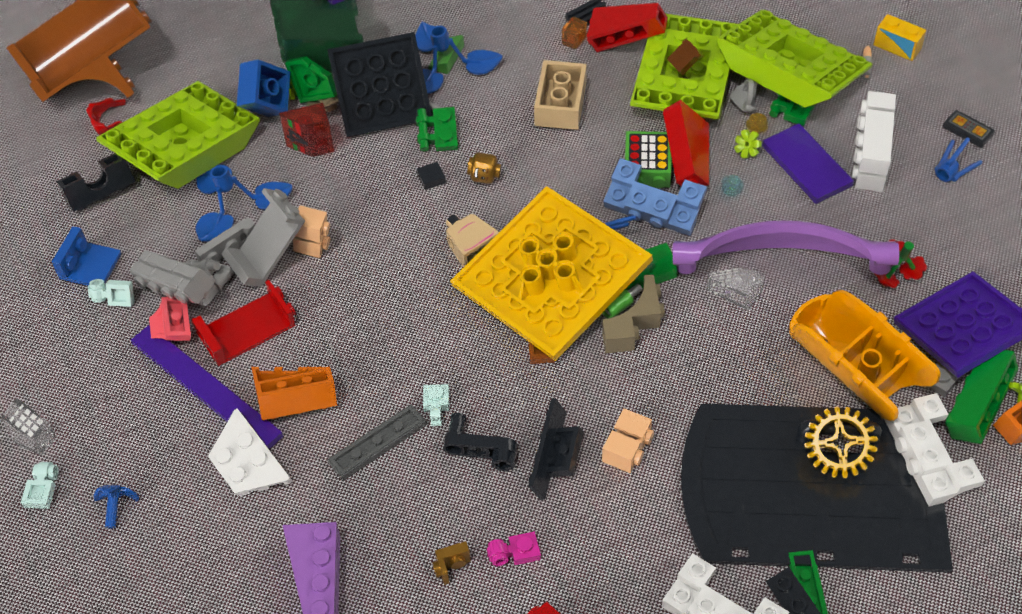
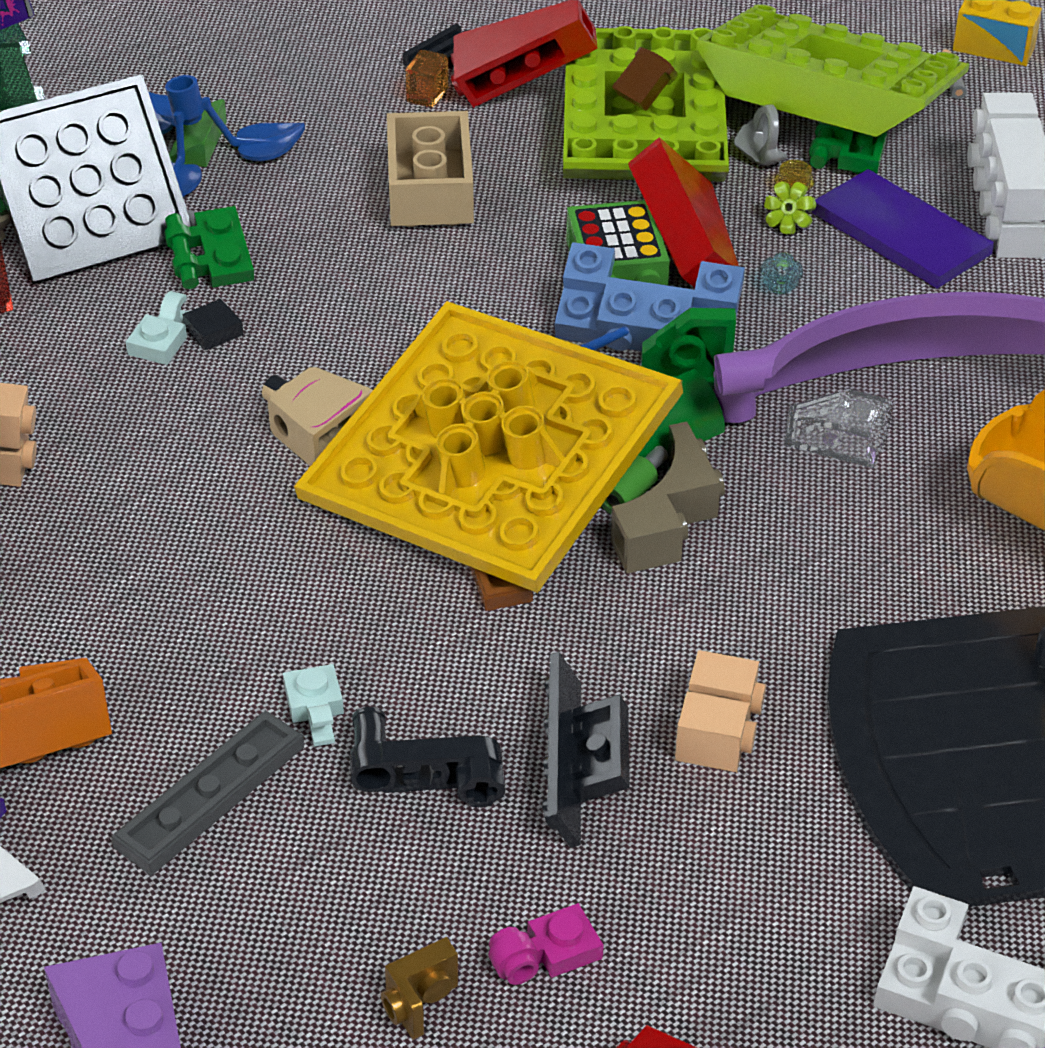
camera: 15 degrees left, 10 degrees down
pearl gold head [467,152,501,184] -> none
none -> light aqua plate [126,291,188,365]
none -> green plate [641,308,736,390]

